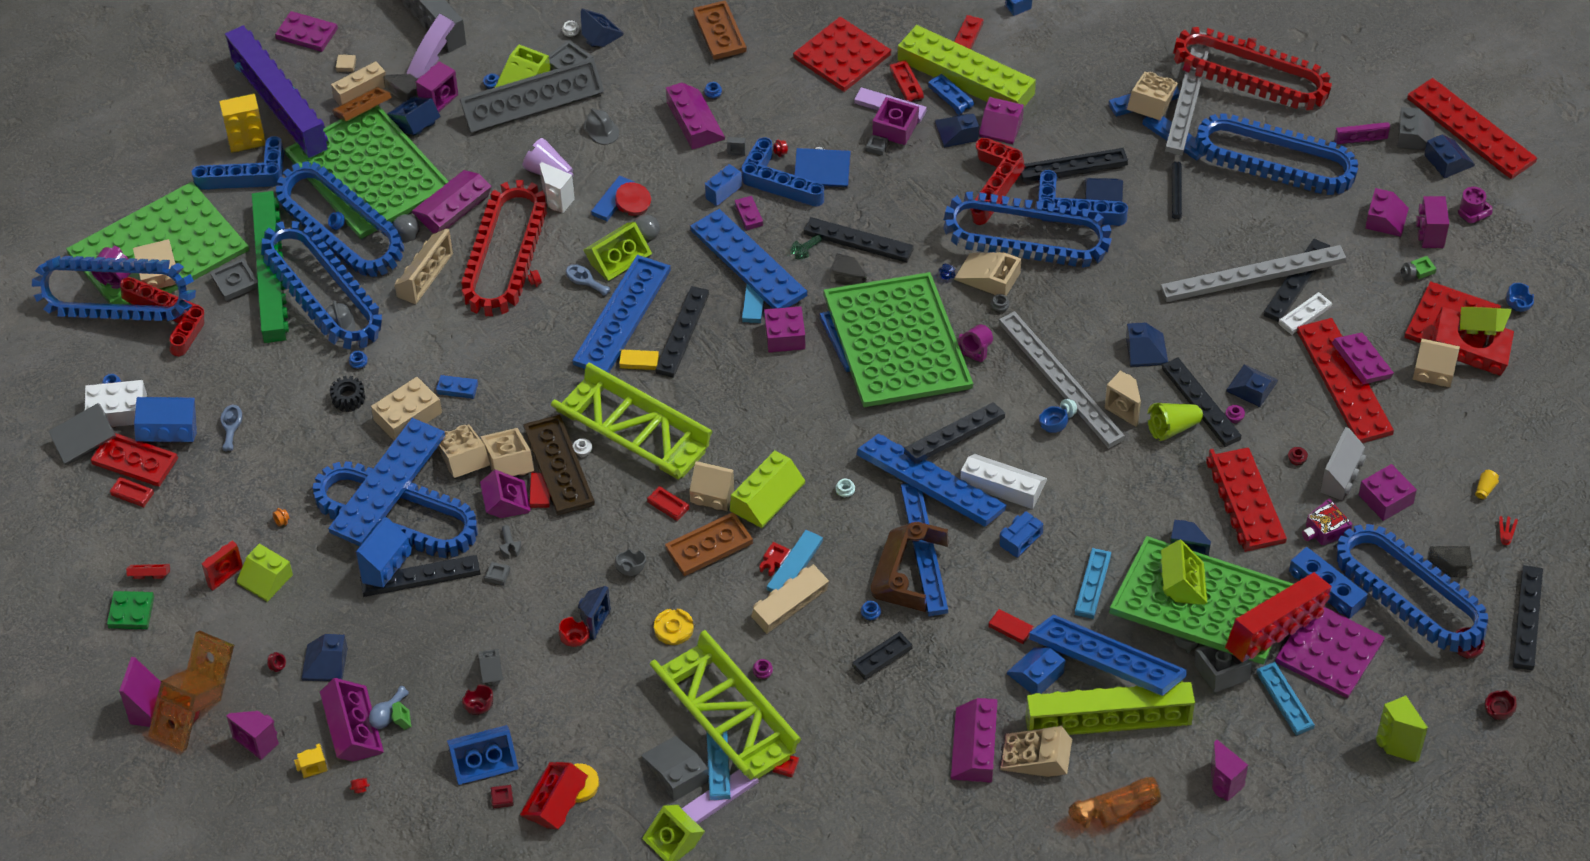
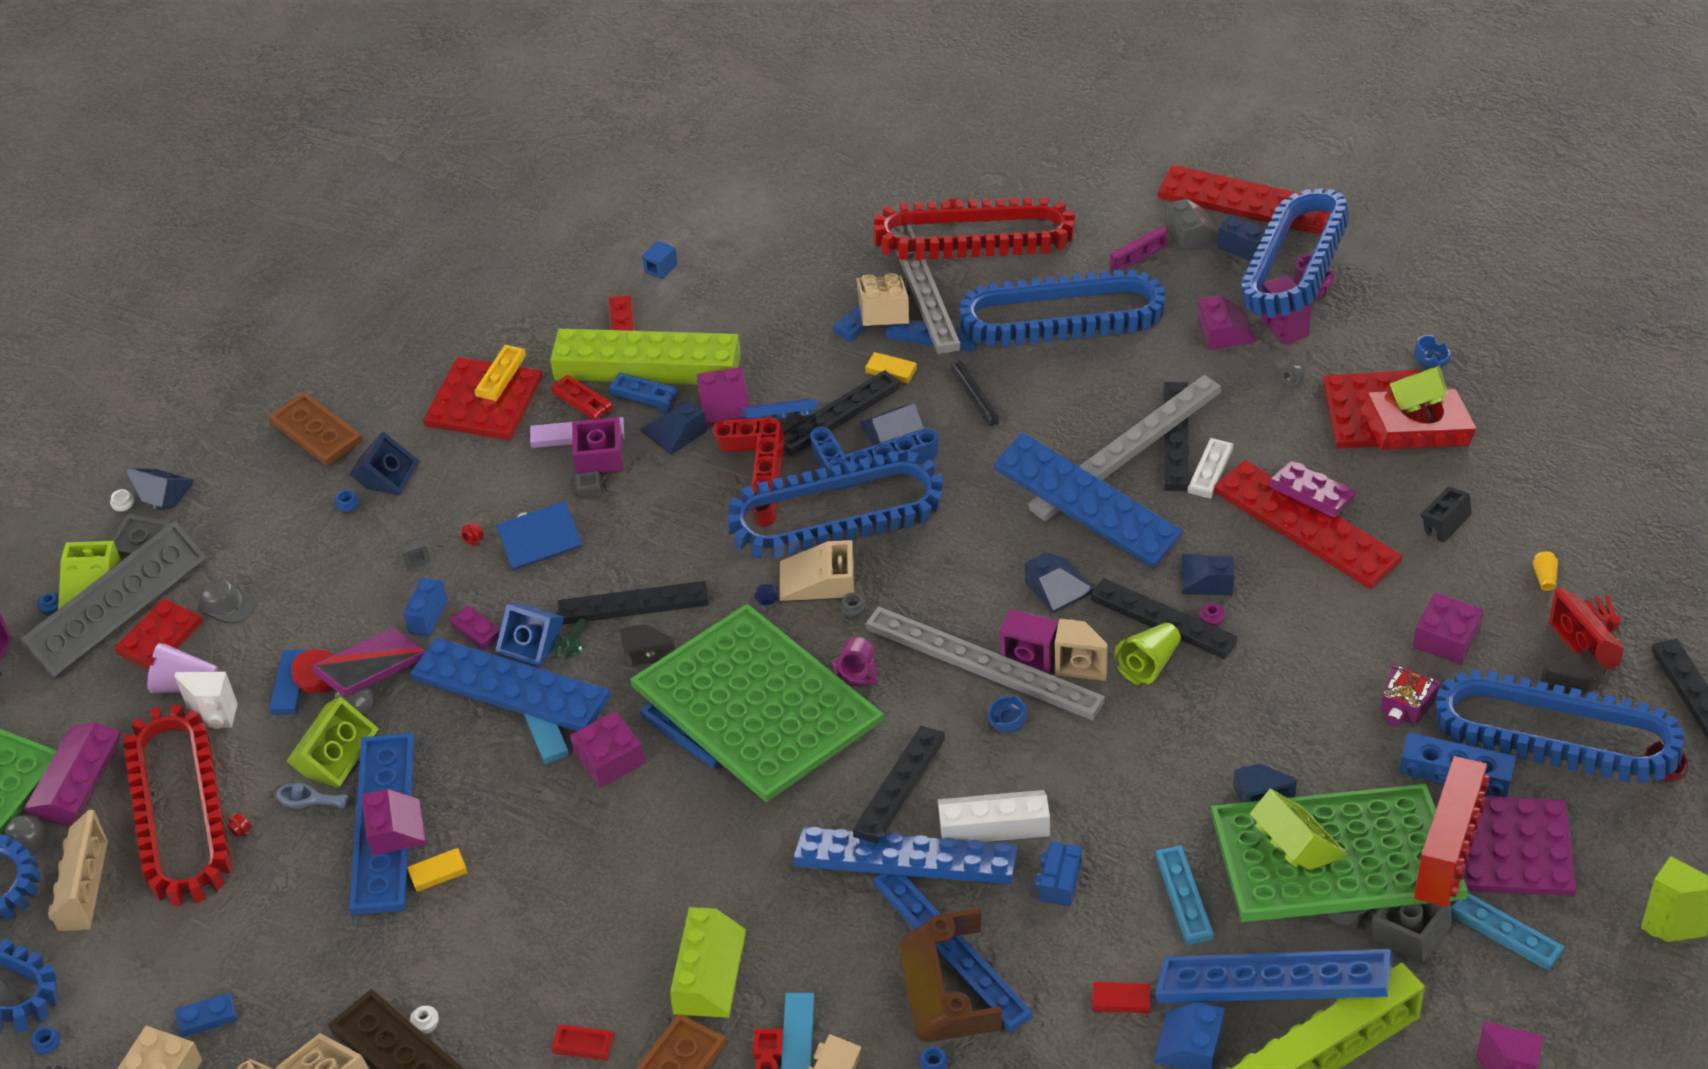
camera: 25 degrees left, 5 degrees down
lime piece [551,362,713,480] -> none
black plate [656,286,709,378] -> none
magenta slope [666,83,725,150] -> none
tan slope [690,461,734,511] -> none
blue beam [742,137,824,207] -> none
light aqua plate [836,479,855,497] -> none
light aqua plate [1060,399,1077,418] -> none
red bracket [1206,447,1287,552] -> none
dark red plate [1288,447,1308,465] -> none
light grey slope [1320,427,1366,501] -> none
bright green plate [1411,256,1436,279] -> none
tan slope [1413,339,1460,387] -> none
none -> red plate [114,598,203,670]
none -> tile [313,627,426,697]
none -> dark blue slope [349,432,420,495]
none -> magenta slope [361,789,426,856]
none -> yellow tile [474,345,526,401]
none -> blue slope [495,603,564,666]
none -> blue plate [741,398,818,419]
none -> yellow tile [865,352,917,384]
none -> blue plate [993,432,1182,569]
none -> magenta brick [999,609,1059,674]
none -> blue piece [1242,188,1349,317]
none -> black hinge [1420,486,1472,542]
none -> red slope [1548,587,1624,675]

